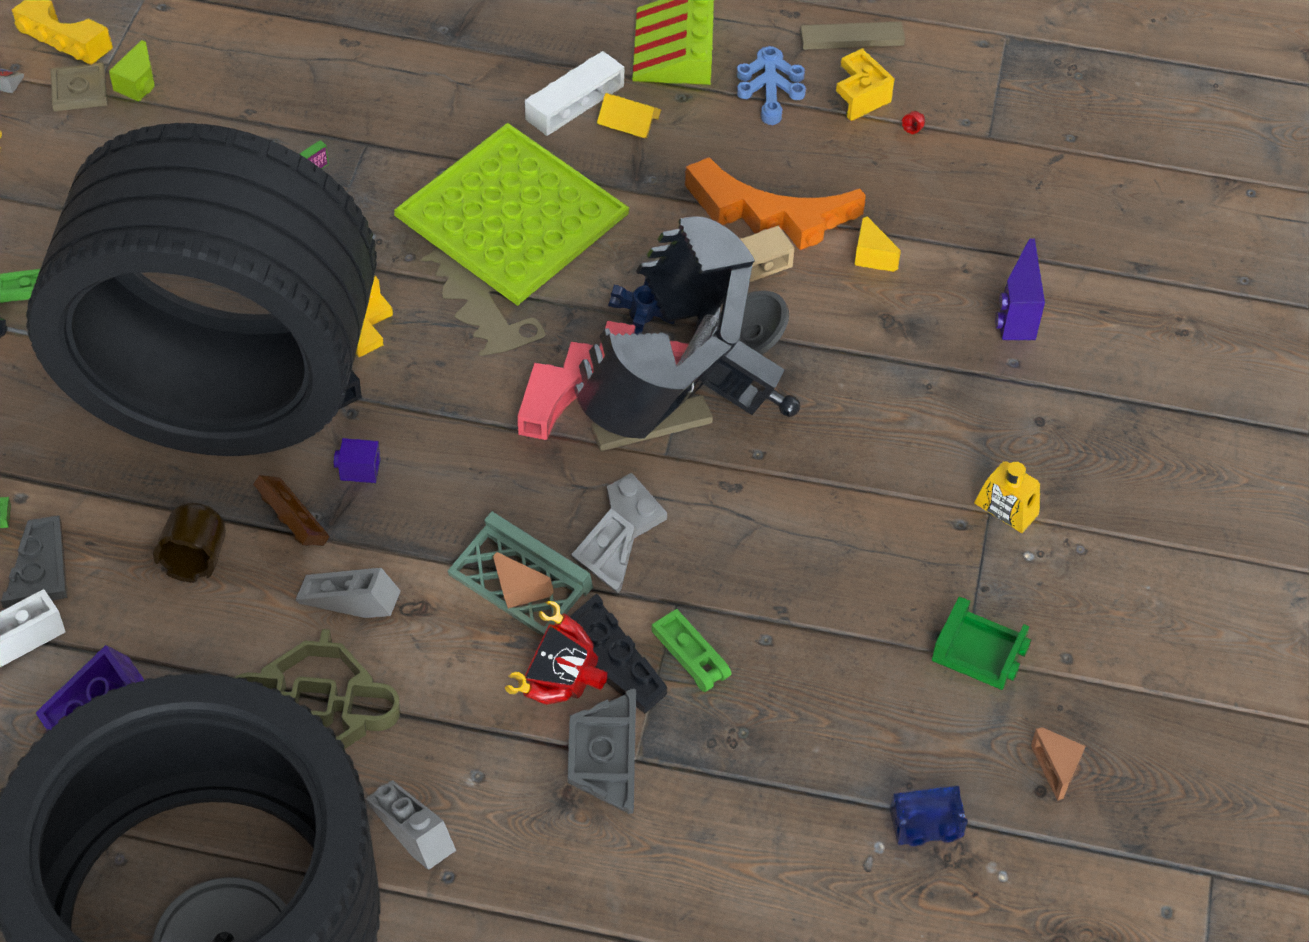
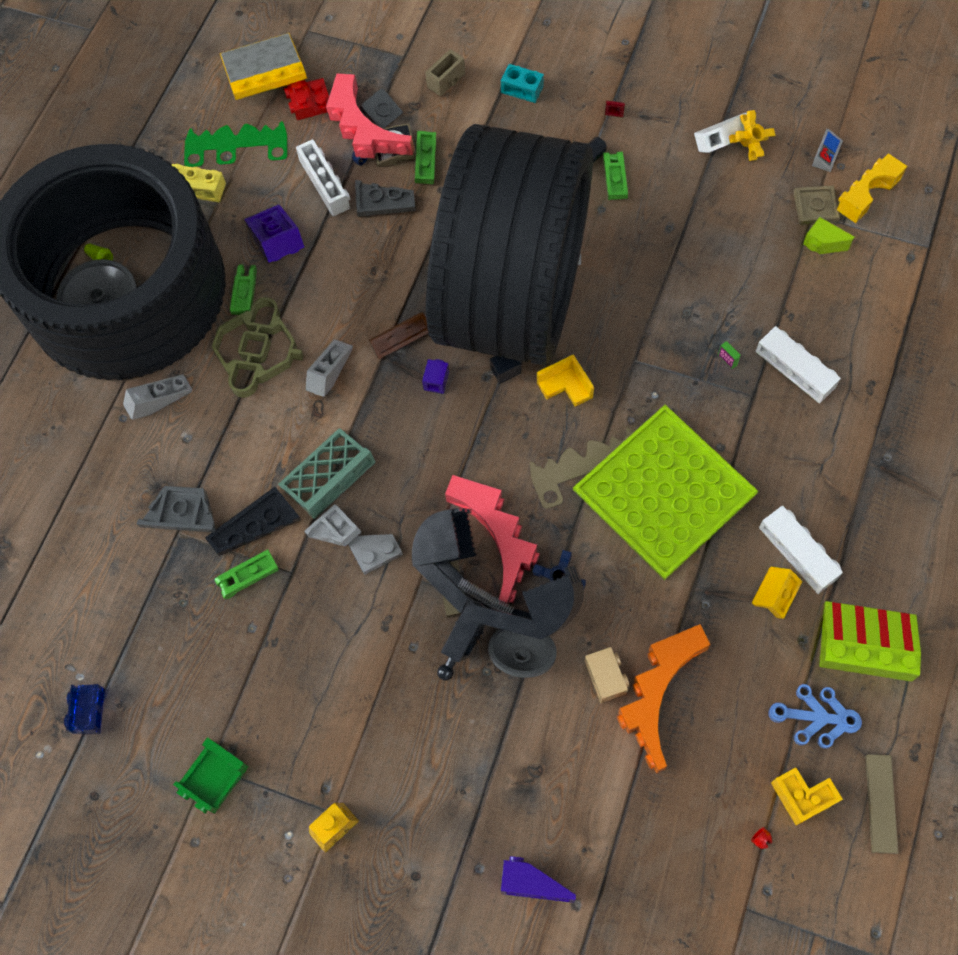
camera: 105 degrees right, 15 degrees up
dark brown cylinder [153,503,226,583] -> none
nougat slope [493,552,554,609] -> none
torso [505,601,608,705] -> none
yellow slope [855,216,901,272] -> none
nougat slope [1031,727,1086,801] -> none
none -> white brick [756,326,841,404]

